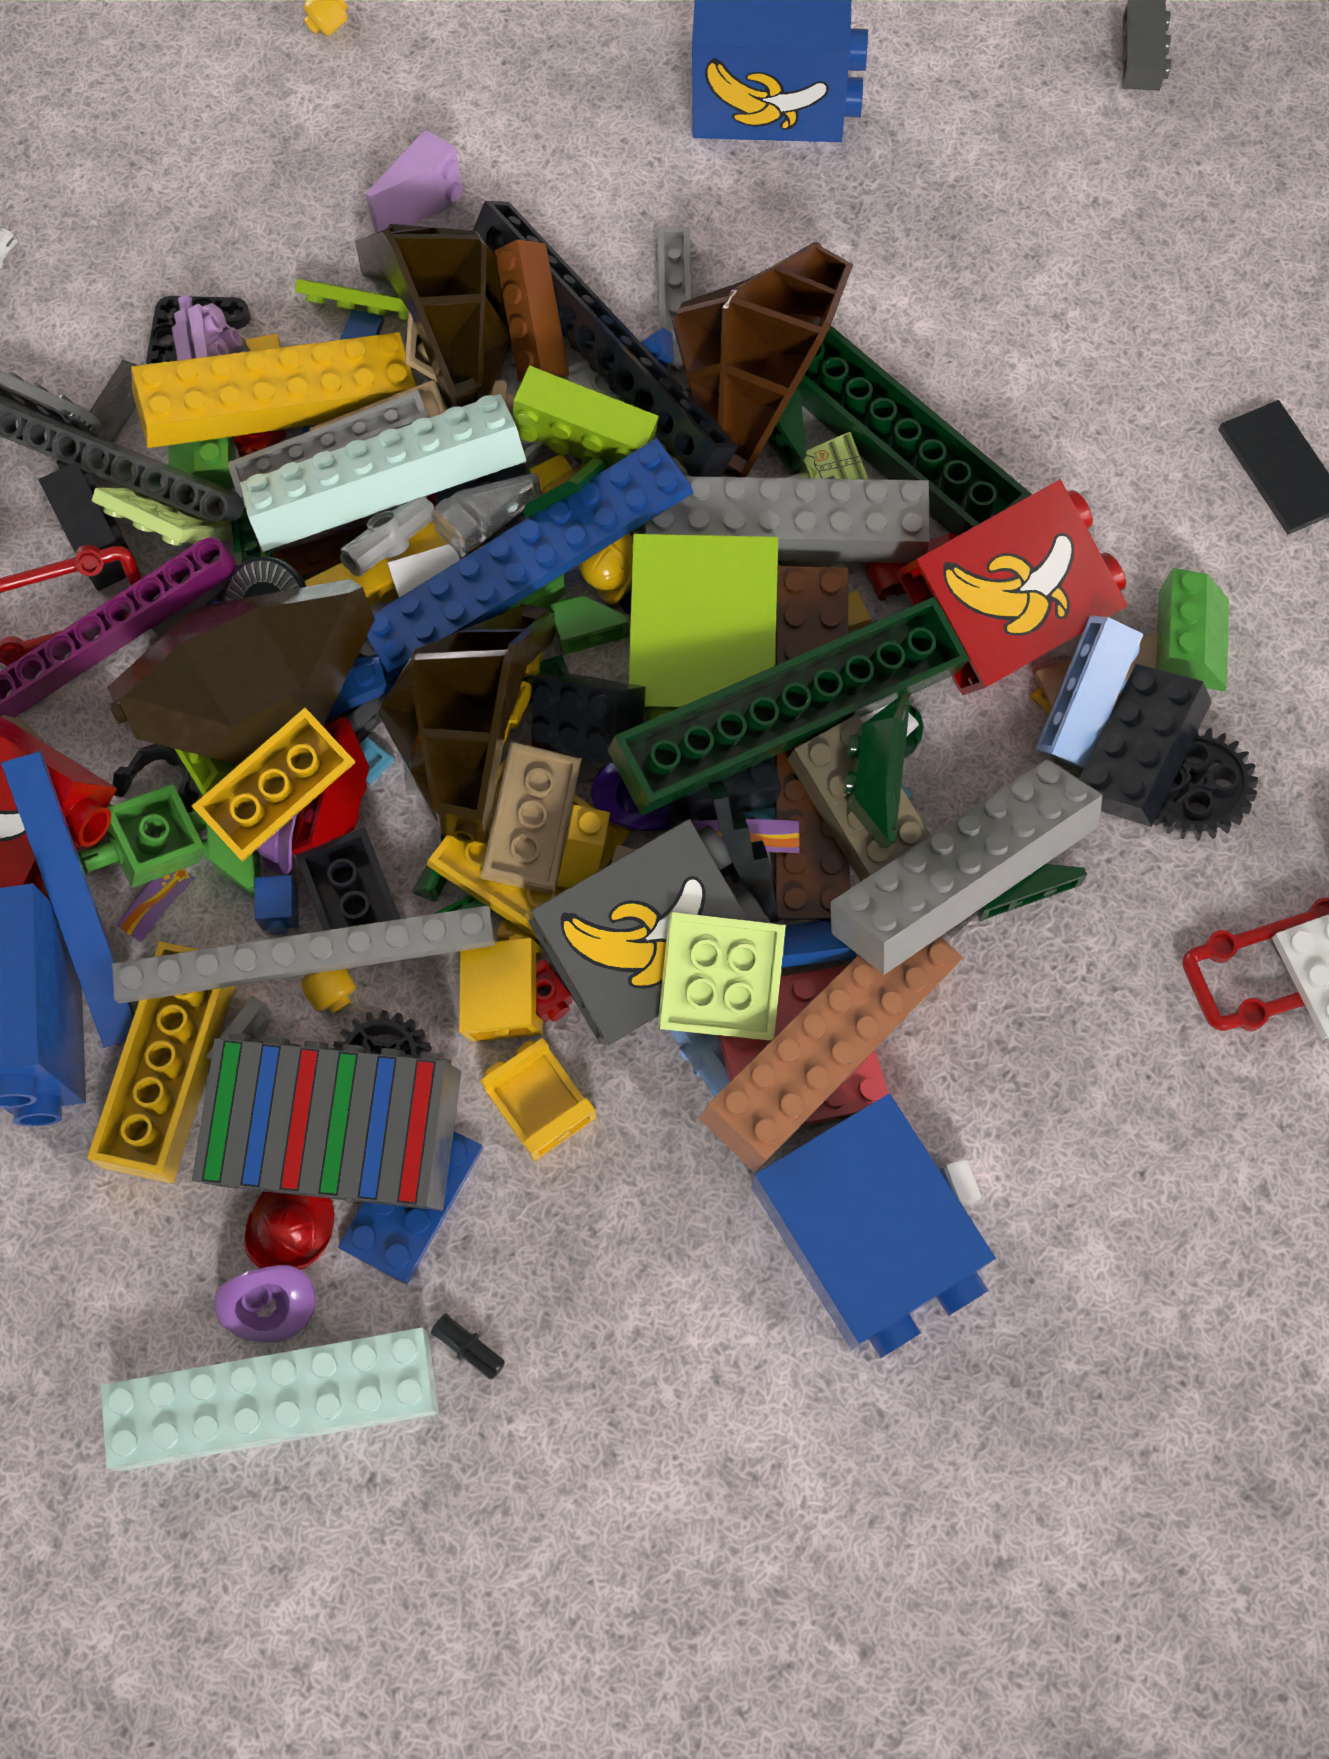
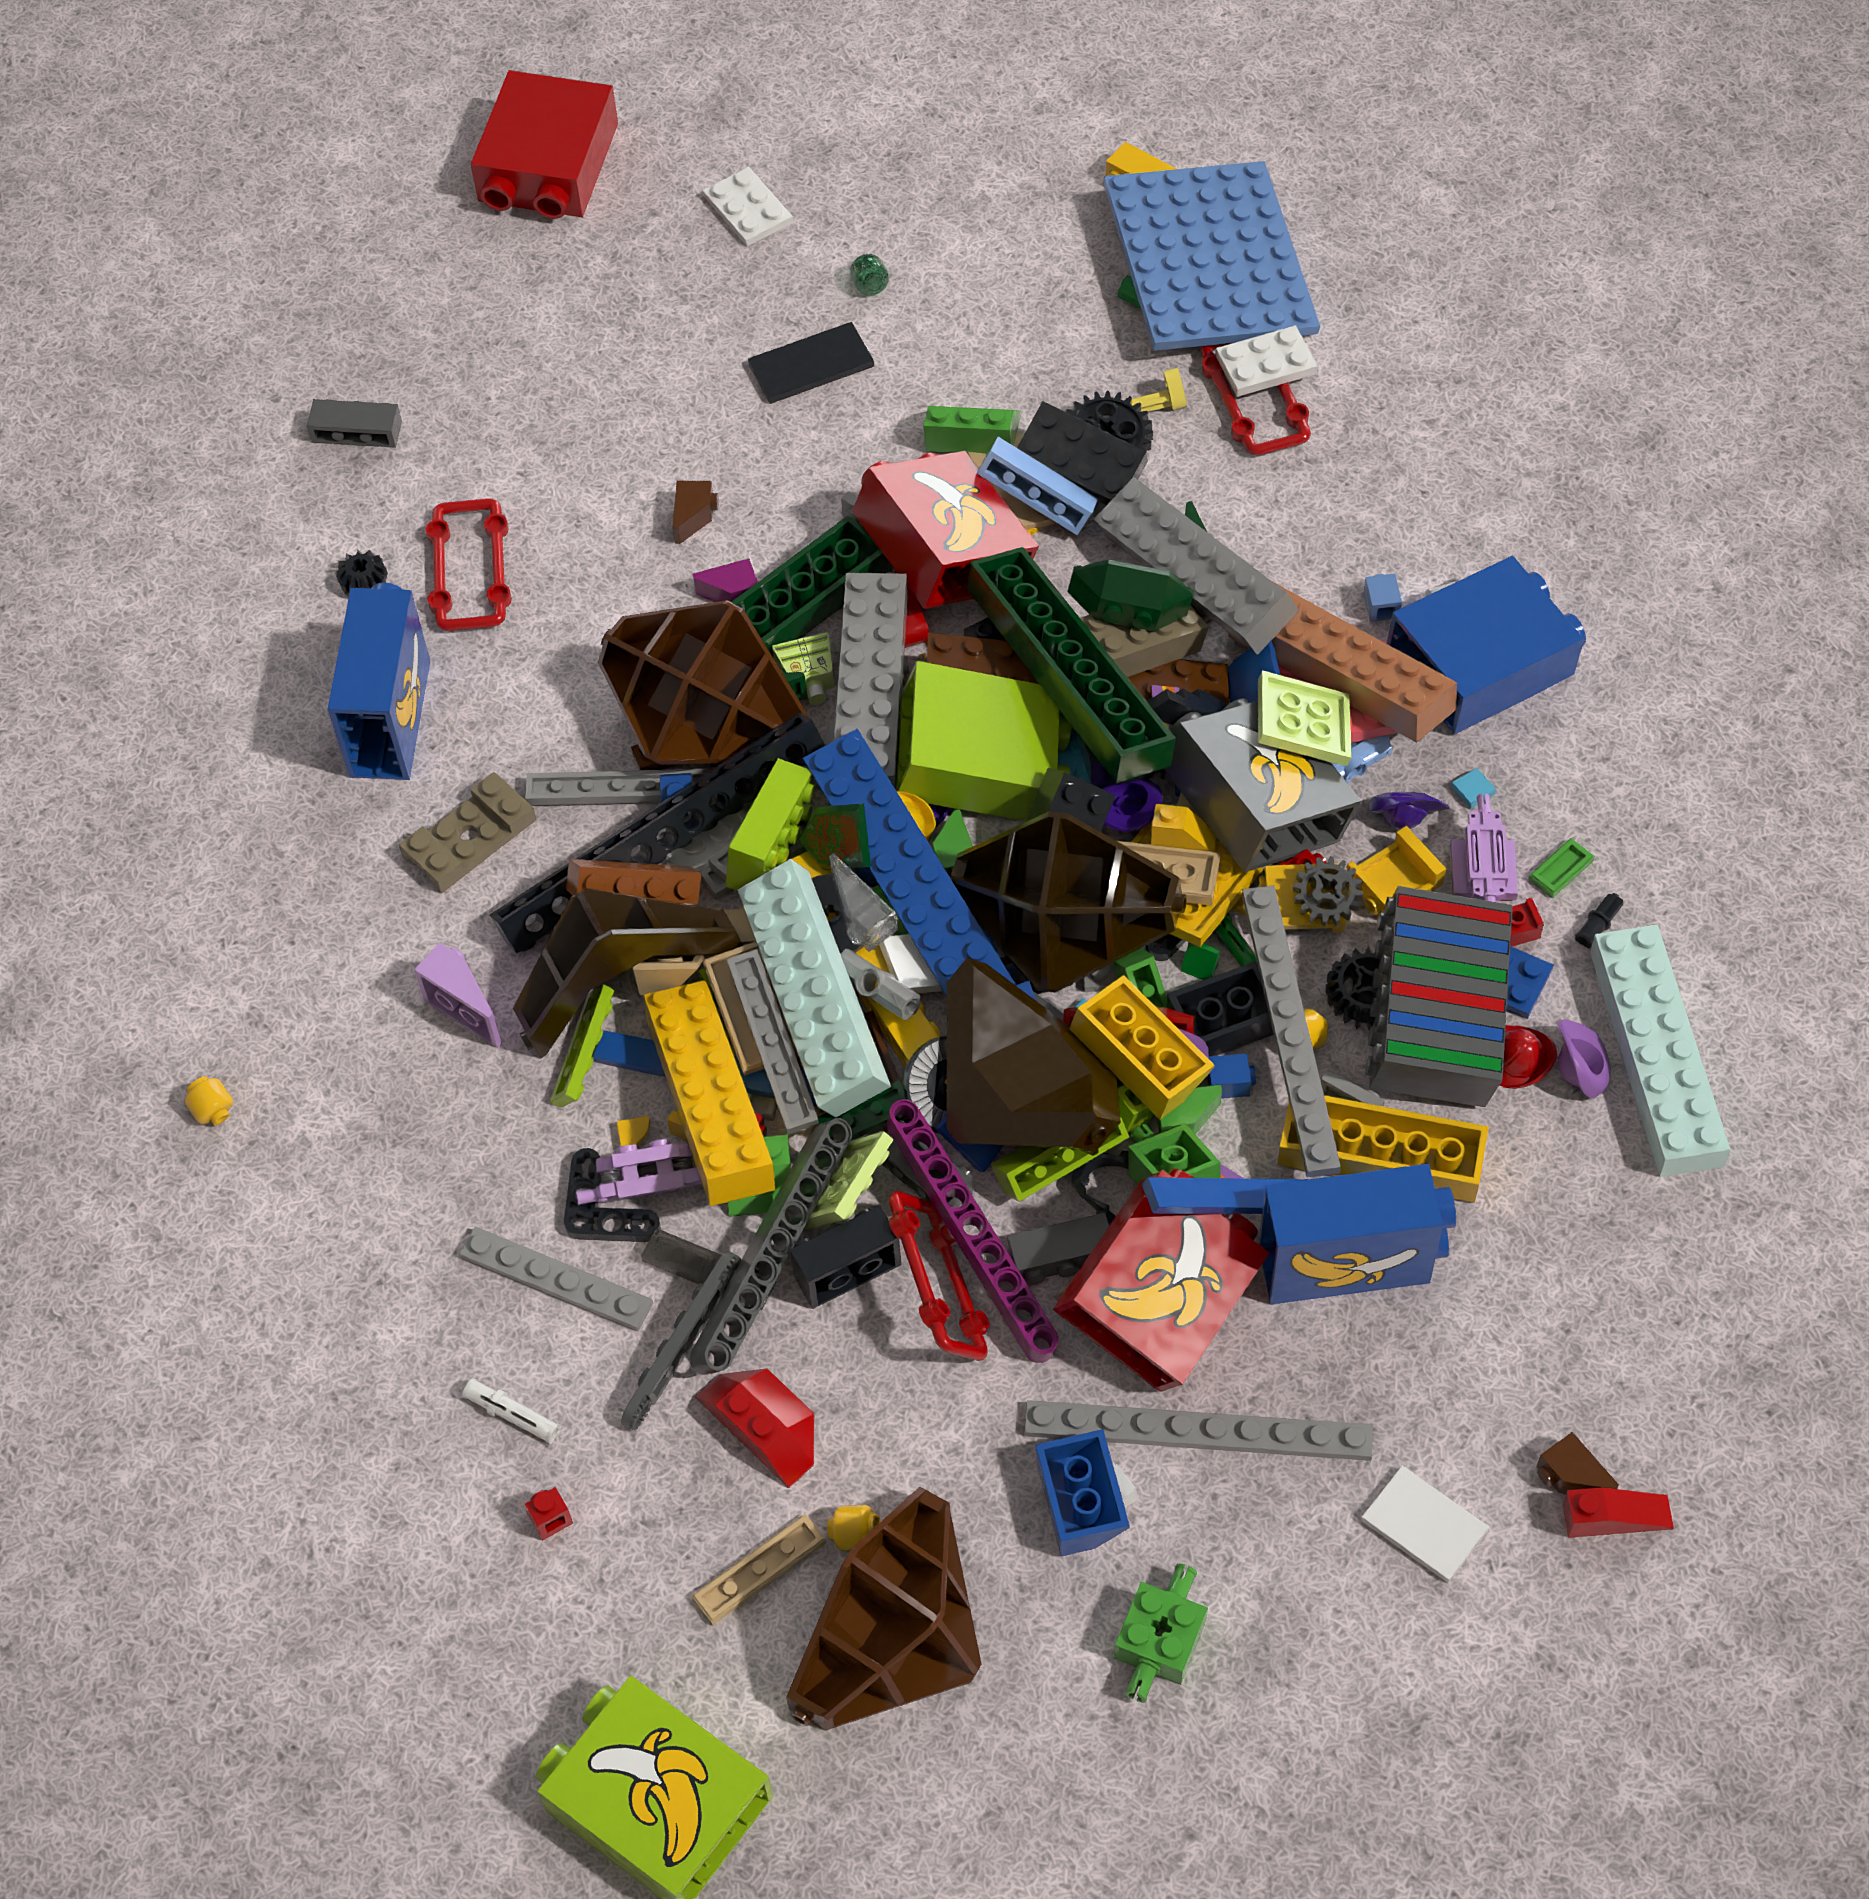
camera: 90 degrees left, 10 degrees down
none -> black gear [336,549,388,594]
none -> dark tan piece [399,772,537,894]
none -> red bar [425,498,512,631]
none -> light grey plate [459,1226,653,1332]
none -> reddish brown slope [672,481,719,544]
none -> magenta slope [692,558,758,602]
none -> dark grey brick [1007,1212,1109,1285]
none -> bright green slope [1113,948,1167,1007]
none -> light yellow piece [1132,368,1187,412]
none -> dark grey gear [1293,856,1363,927]
none -> medium blue brick [1363,573,1402,622]
none -> dark purple hat [1368,792,1450,830]
none -> lavender piece [1450,793,1518,903]
none -> medium azure tile [1451,768,1496,809]
none -> red brick [1510,898,1544,947]
none -> bright green tile [1528,838,1595,898]

